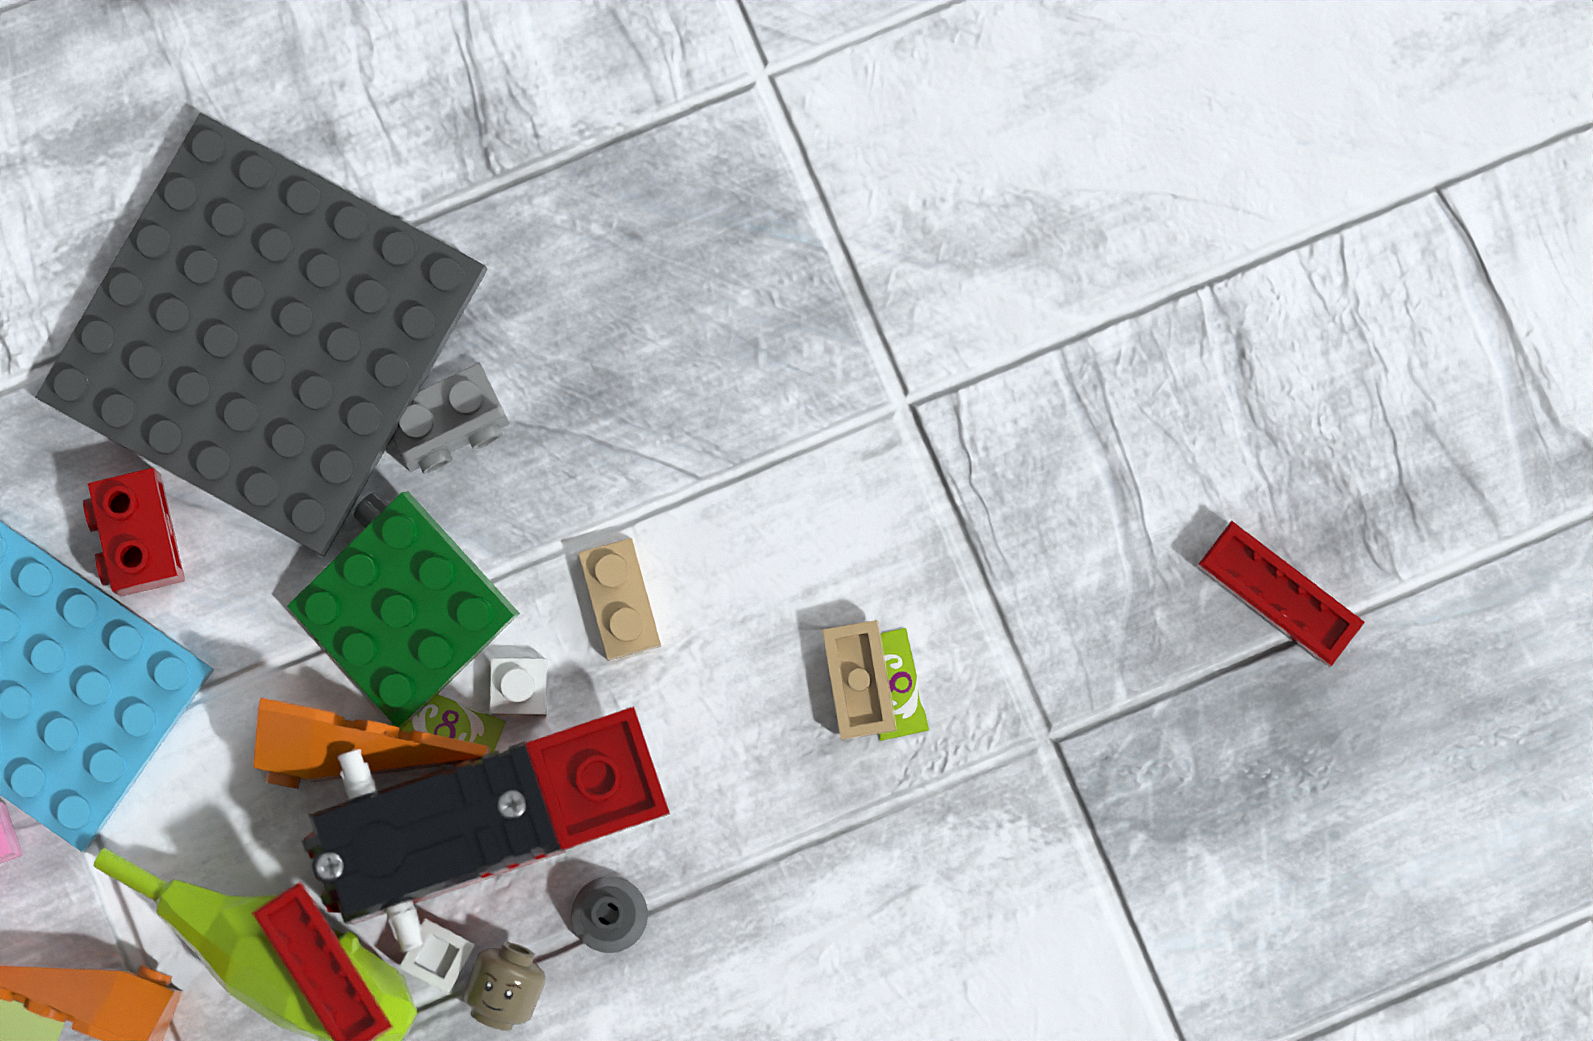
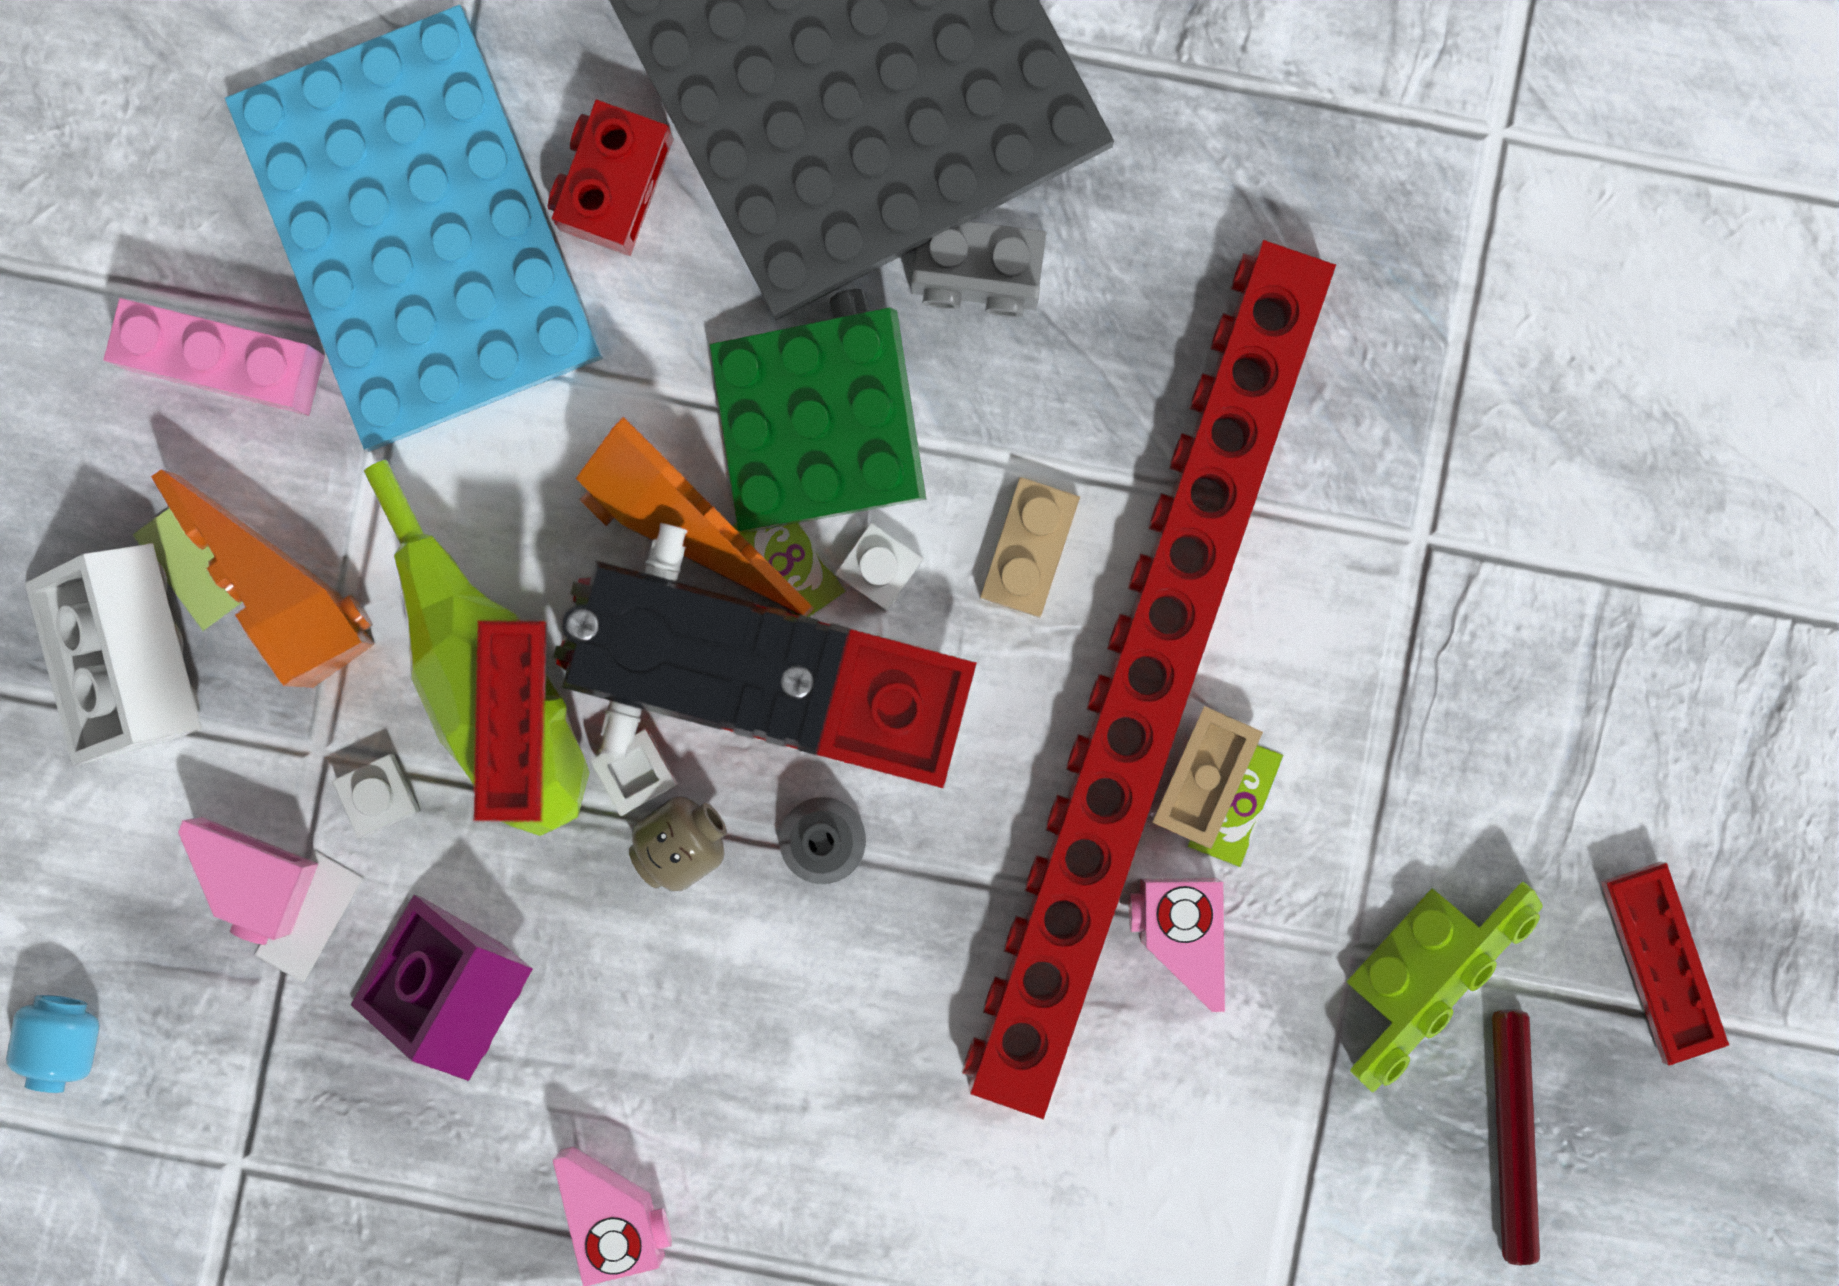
camera: 30 degrees right, 5 degrees up
none -> red brick [962,240,1336,1120]
none -> bright pink slope [1129,878,1225,1012]
none -> lime bracket [1346,882,1543,1092]
none -> dark red axle [1492,1009,1540,1266]

